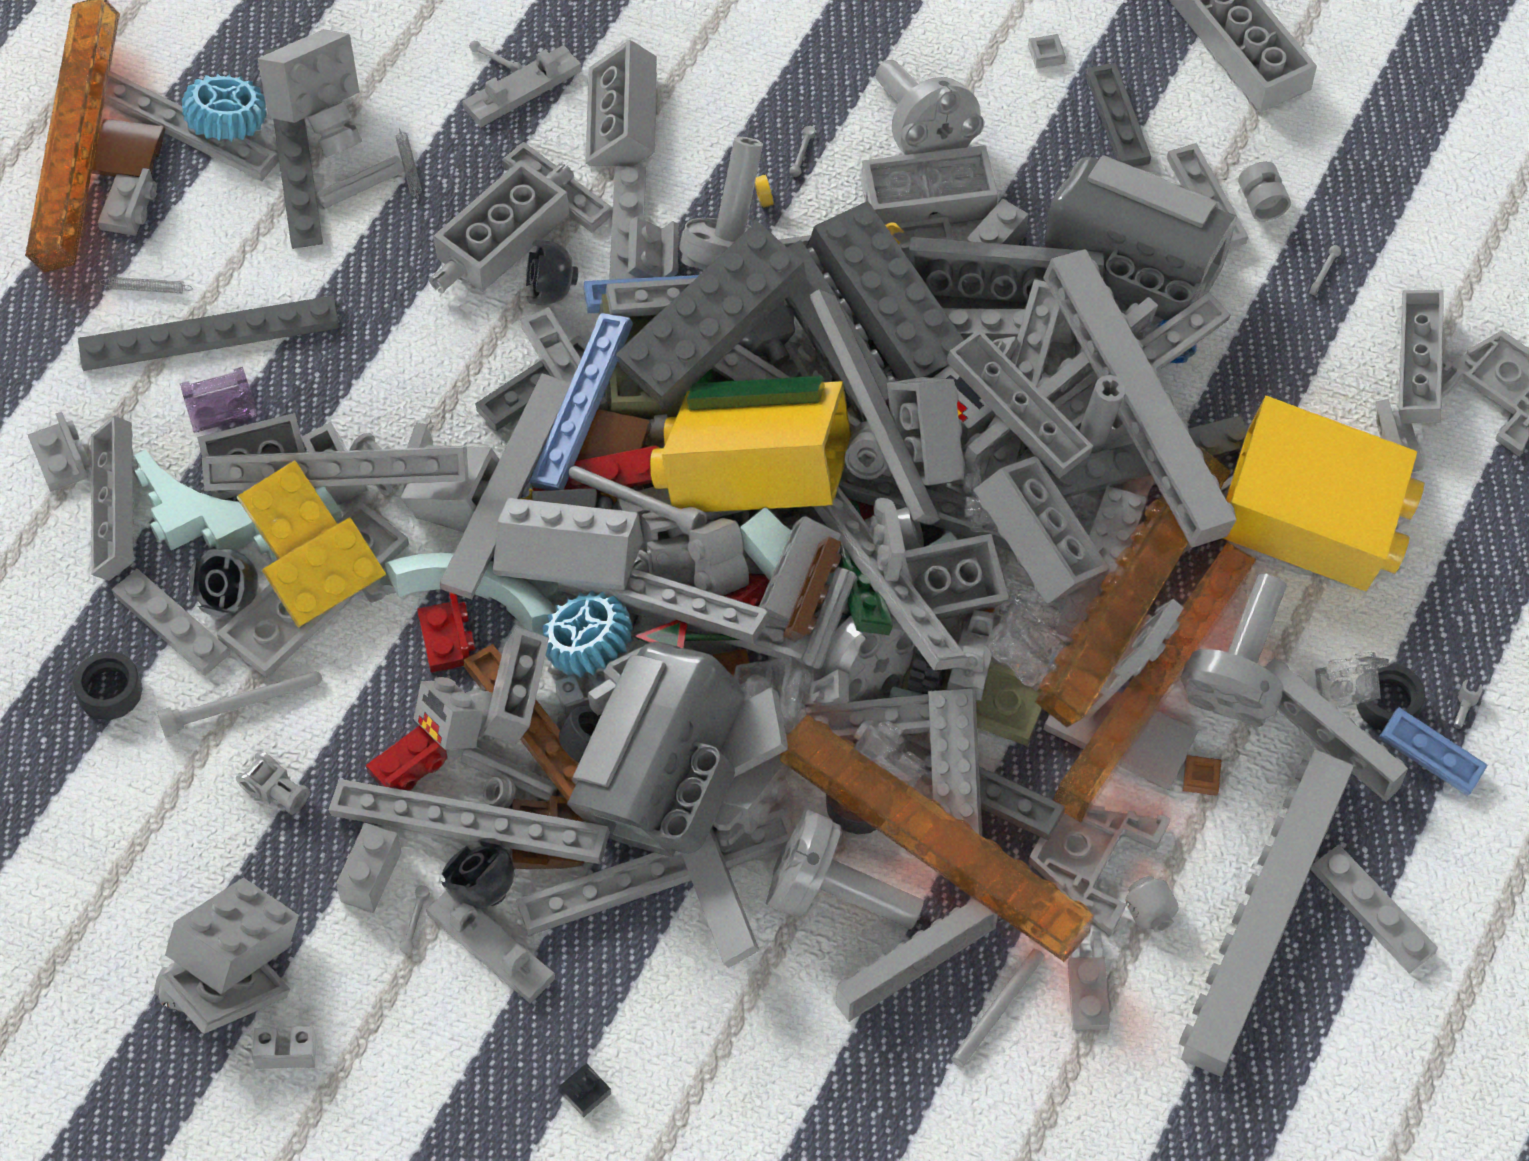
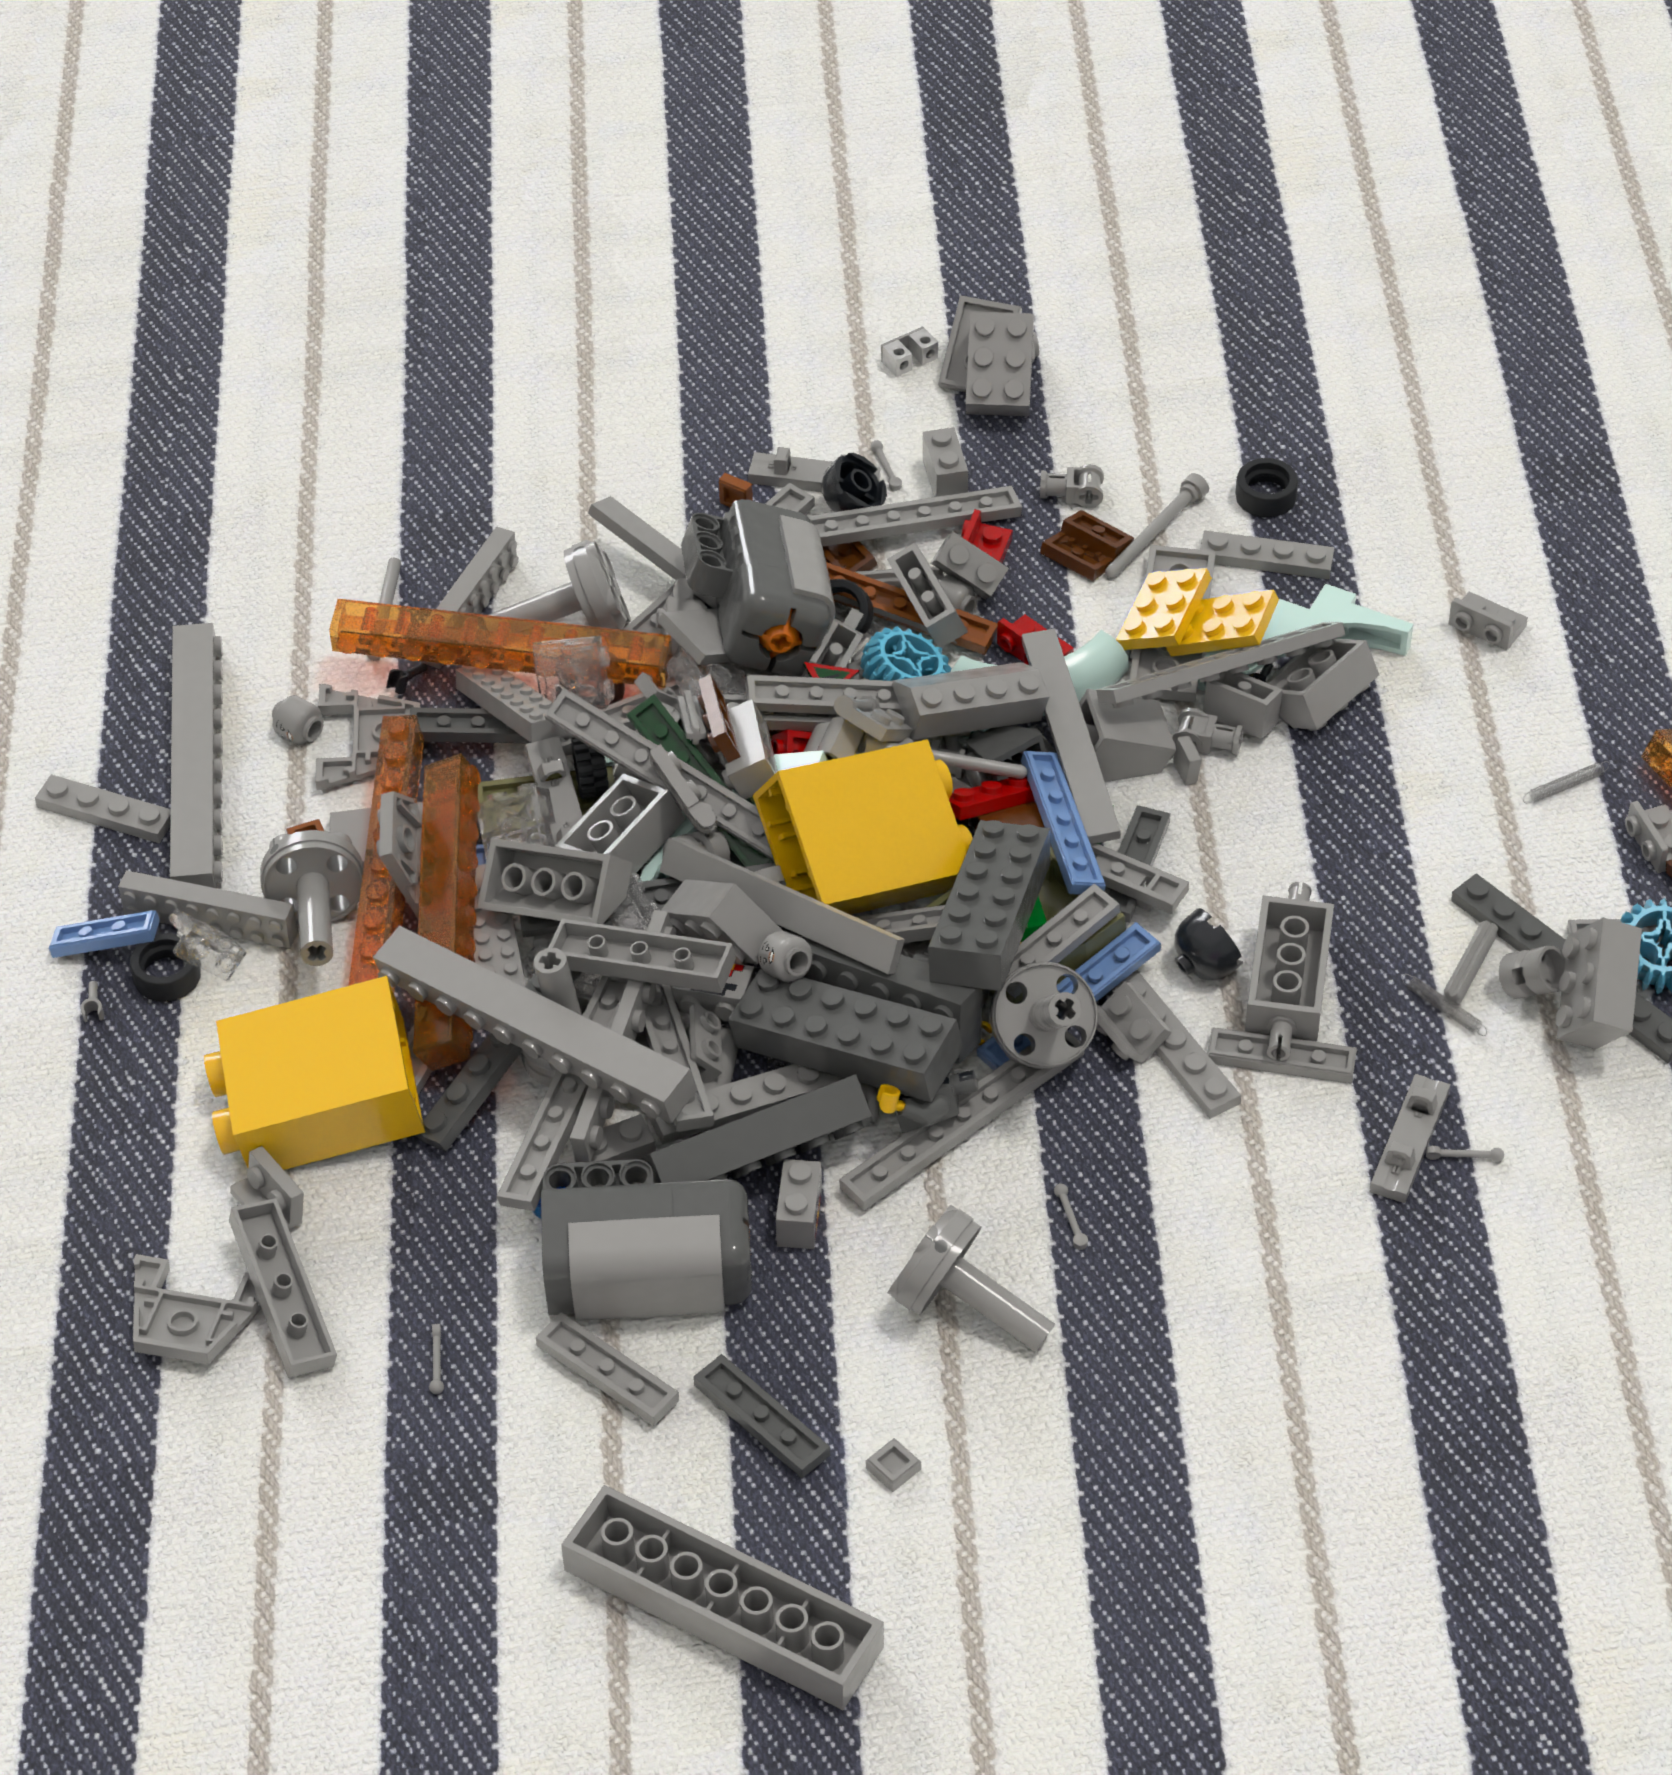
camera: 150 degrees right, 10 degrees down
dark grey plate [78,295,339,371] -> none
light grey piece [91,416,134,581] -> none
clear purple plate [180,367,257,433] -> none
black cylinder [189,549,259,616] -> none
light grey plate [483,775,516,808] -> none
black tile [559,1063,611,1118] -> none
light grey slope [585,40,657,166] -> none
dark green tile [687,376,825,410] -> none
yellow tile [755,175,774,208] -> none
brick [861,145,998,225] -> none
light grey hinge [1068,931,1110,1030] -> none
light grey wheel [1238,161,1291,221] -> none
none -> dark orange tile [719,473,753,507]
none -> light grey head [758,931,813,983]
none -> light grey plate [834,695,913,742]
none -> reddish brown slope [1040,510,1134,581]

